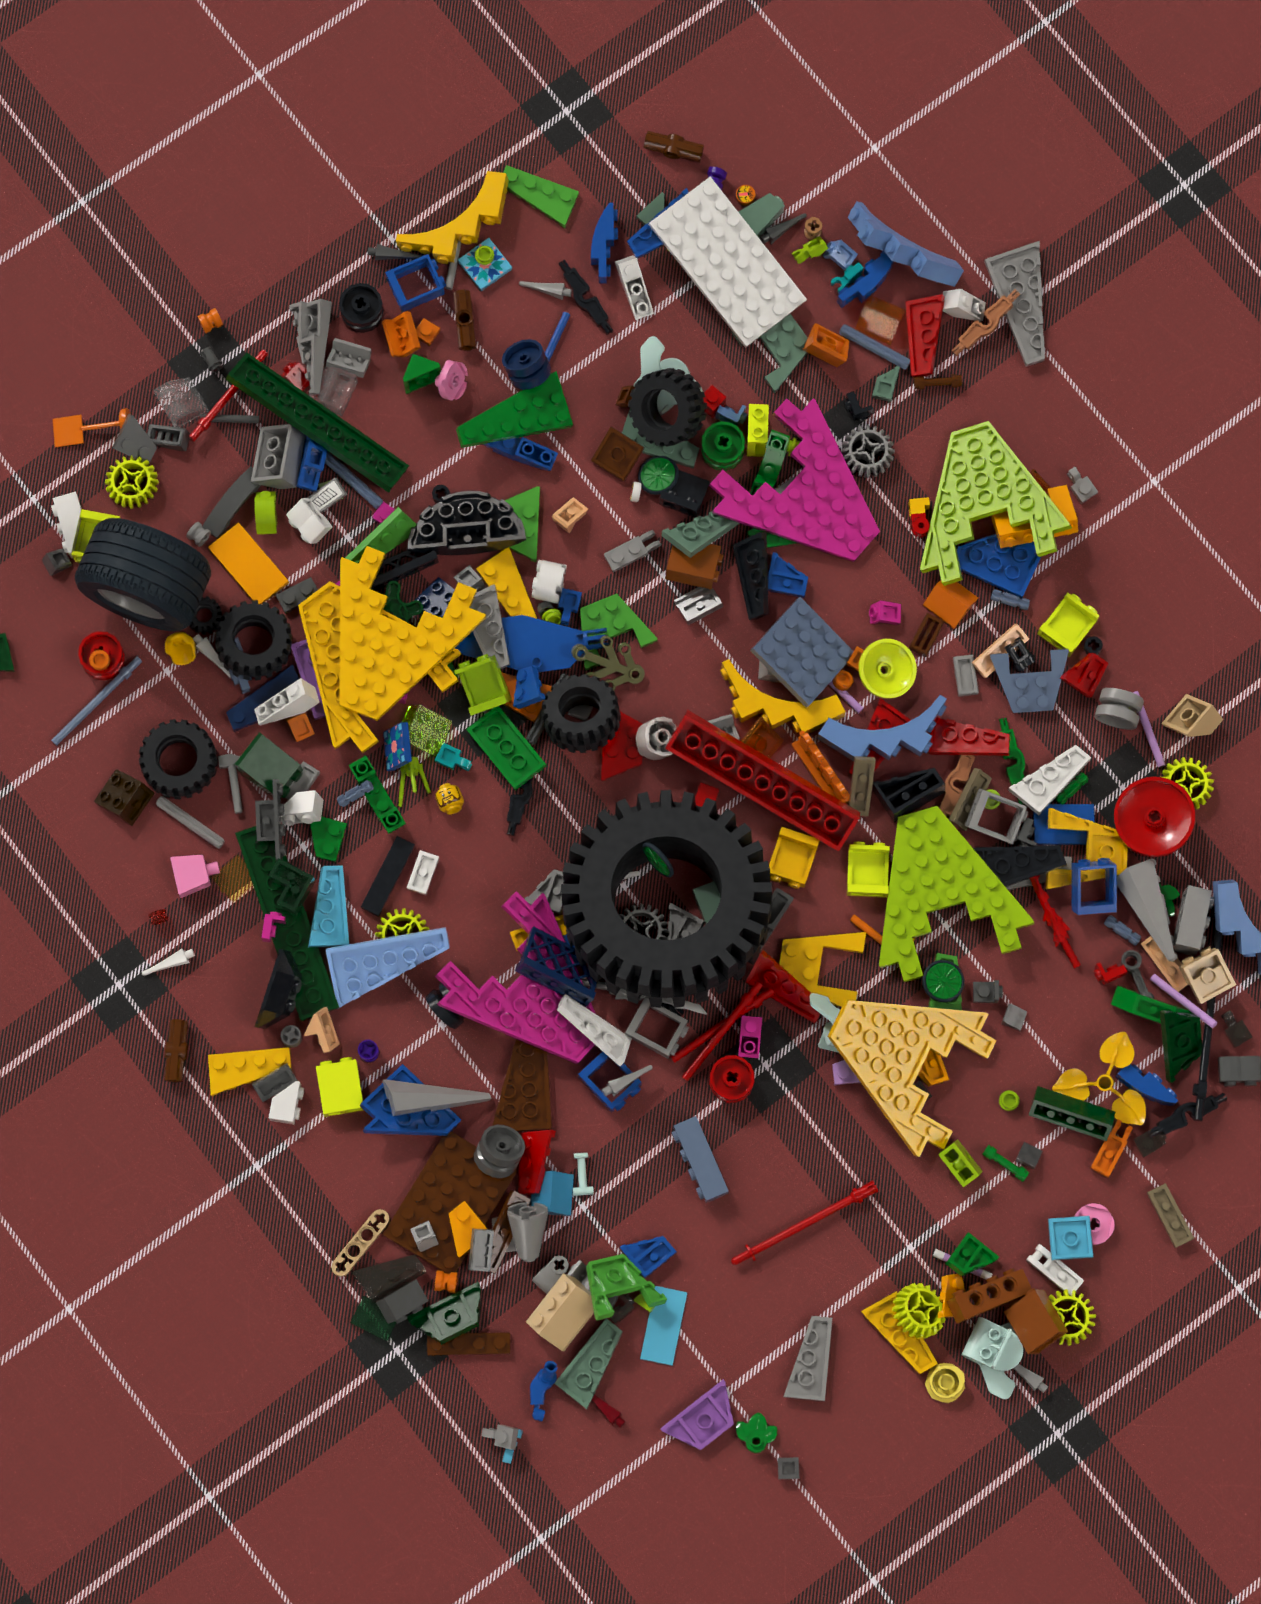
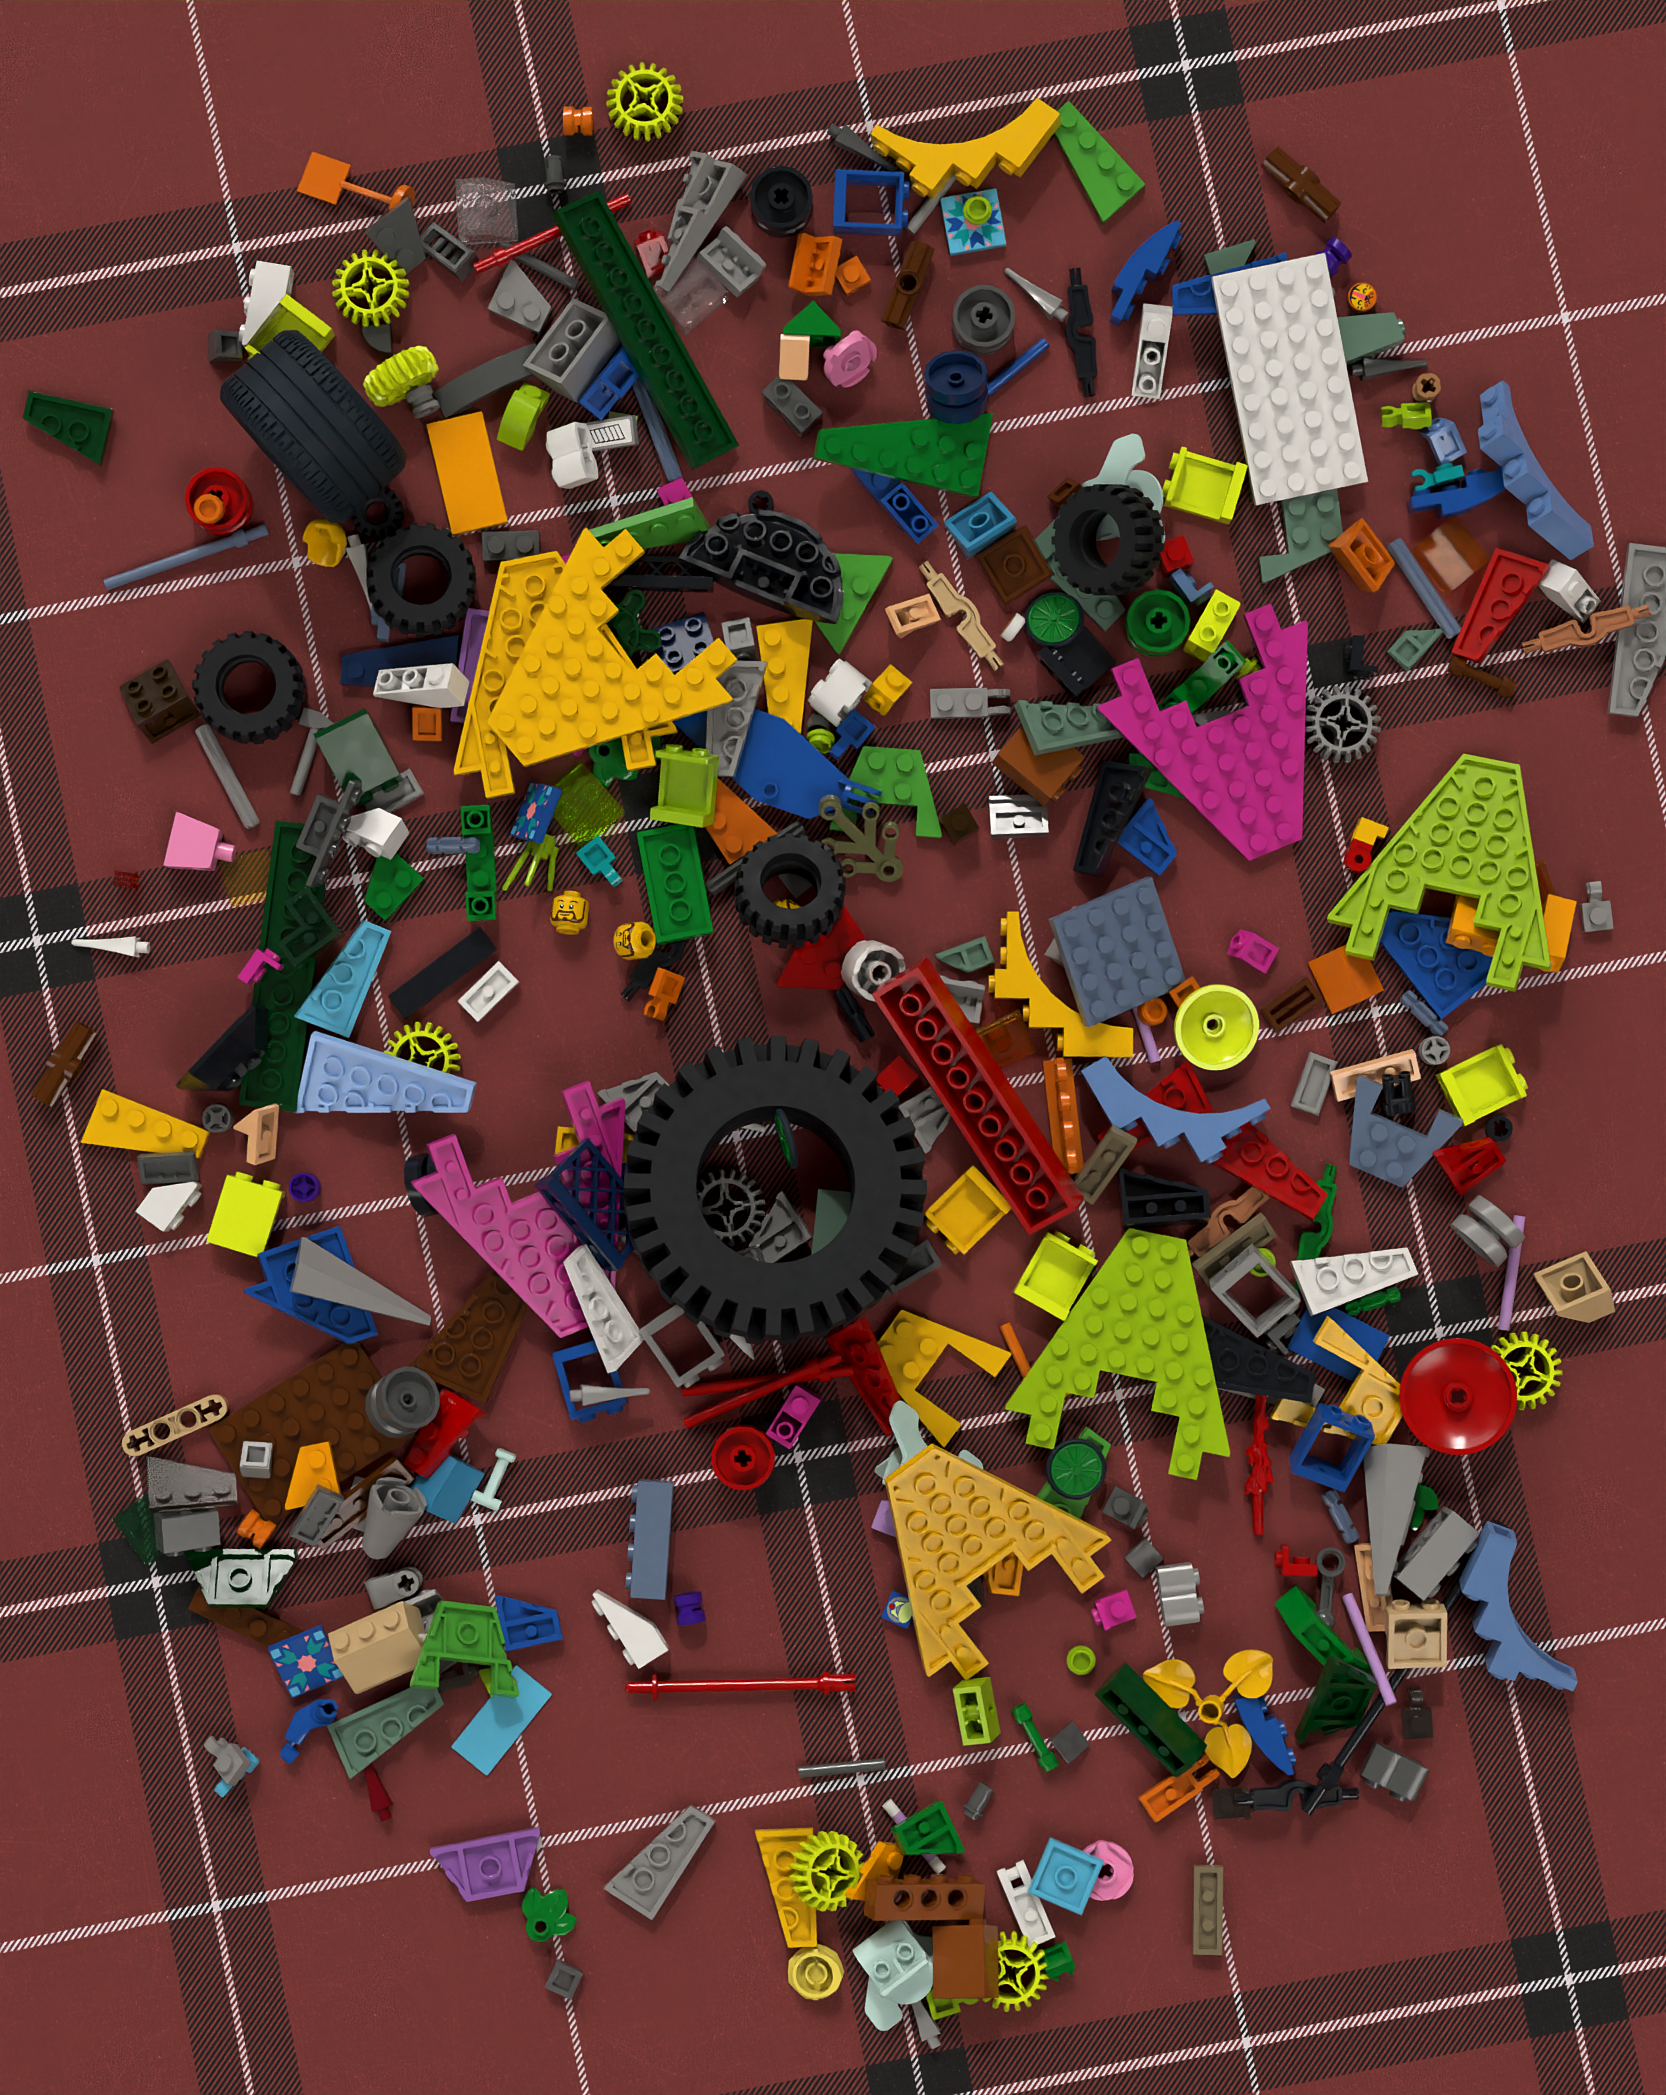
camera: 30 degrees right, 10 degrees up
blue wing [513,666,545,709] -> none
none -> tile [268,1624,344,1698]
none -> dark grey tile [361,324,393,355]
none -> neon yellow gear [363,346,439,407]
none -> light grey wing [487,260,552,335]
none -> green plate [588,737,637,787]
none -> white slope [592,1590,669,1669]
none -> neon yellow gear [606,62,684,141]
none -> yellow head [613,922,656,960]
none -> orange plate [644,967,685,1021]
none -> dark purple wheel [673,1591,706,1625]
none -> dark grey brick [762,375,823,439]
none -> light nougat slope [779,334,810,380]
none -> dark grey bar [798,1758,886,1778]
none -> black axle [834,987,875,1043]
none -> yellow bracket [863,664,912,716]
none -> tile [881,1590,913,1629]
none -> light grey wing [899,1086,951,1154]
none -> tan piece [918,561,1004,671]
none -> lime plate [926,1989,979,2020]
none -> sand green tile [935,936,995,973]
none -> dark brown brick [939,803,979,846]
none -> dark azure slope [944,492,1017,560]
none -> dark grey wheel [952,285,1015,356]
none -> dark grey pin [962,1782,995,1821]
none -> green tile [1041,1941,1076,1981]
none -> dark pink bracket [1091,1589,1137,1631]
none -> light grey brick [1155,1562,1204,1627]
none -> neon yellow panel [1162,446,1248,525]
none -> light grey wheel [1418,1036,1450,1065]

